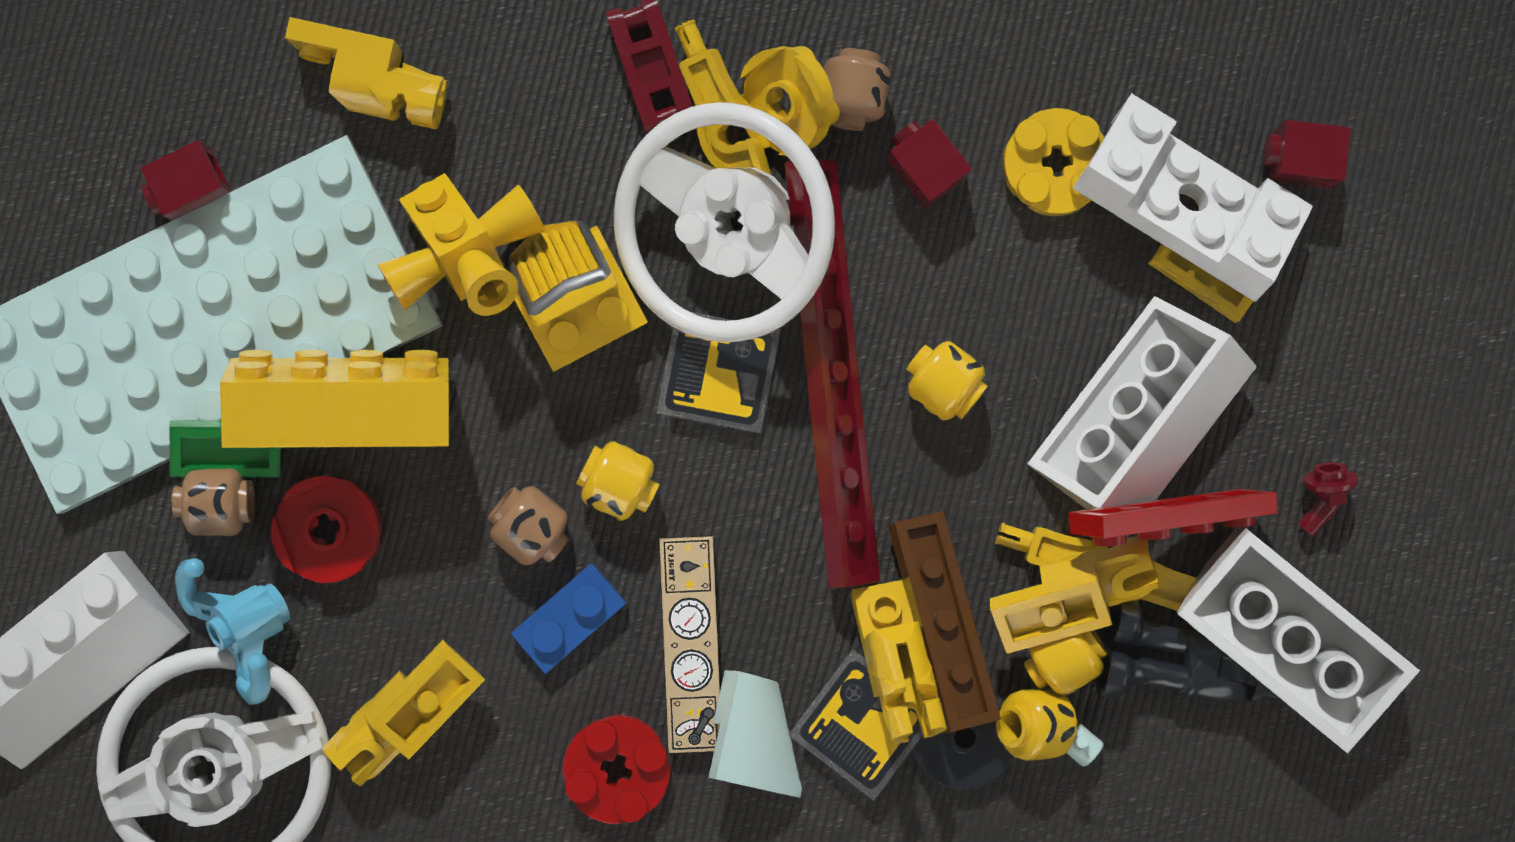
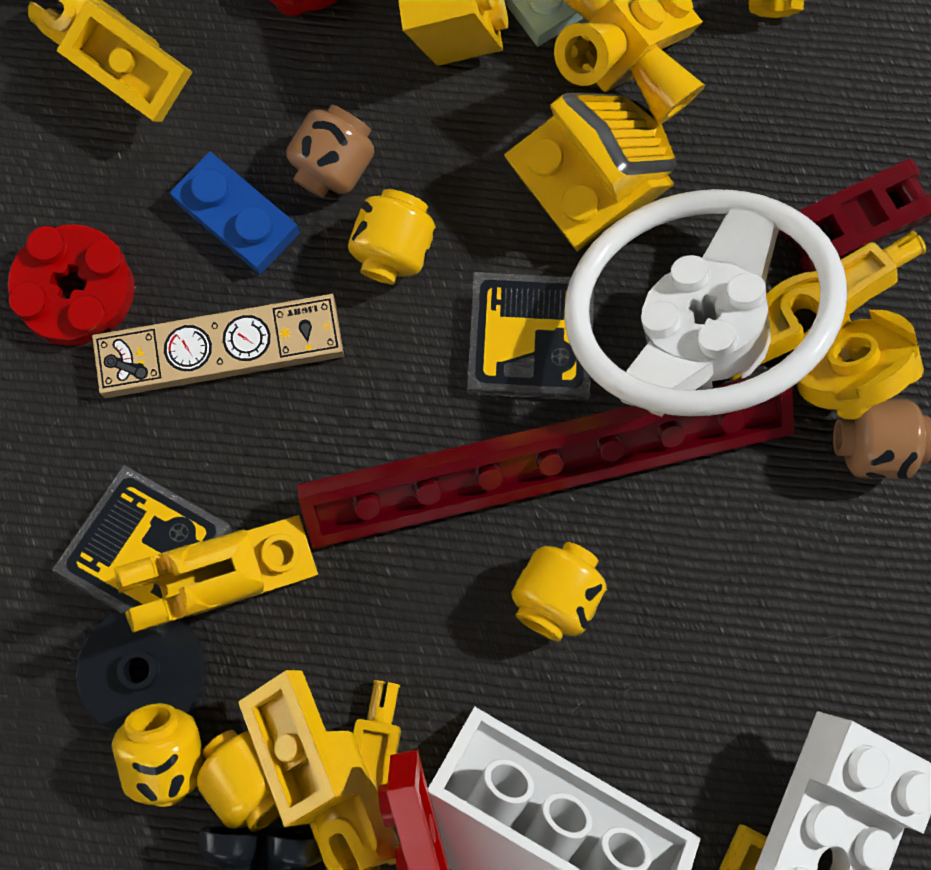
camera: 85 degrees right, 10 degrees down
light aqua slope [708,670,802,798] -> none
dark red brick [887,118,972,209] -> none
reddish brown plate [888,511,1001,734] -> none
yellow plate [1002,108,1105,216] -> none
light aqua hand [1067,723,1103,767] -> none

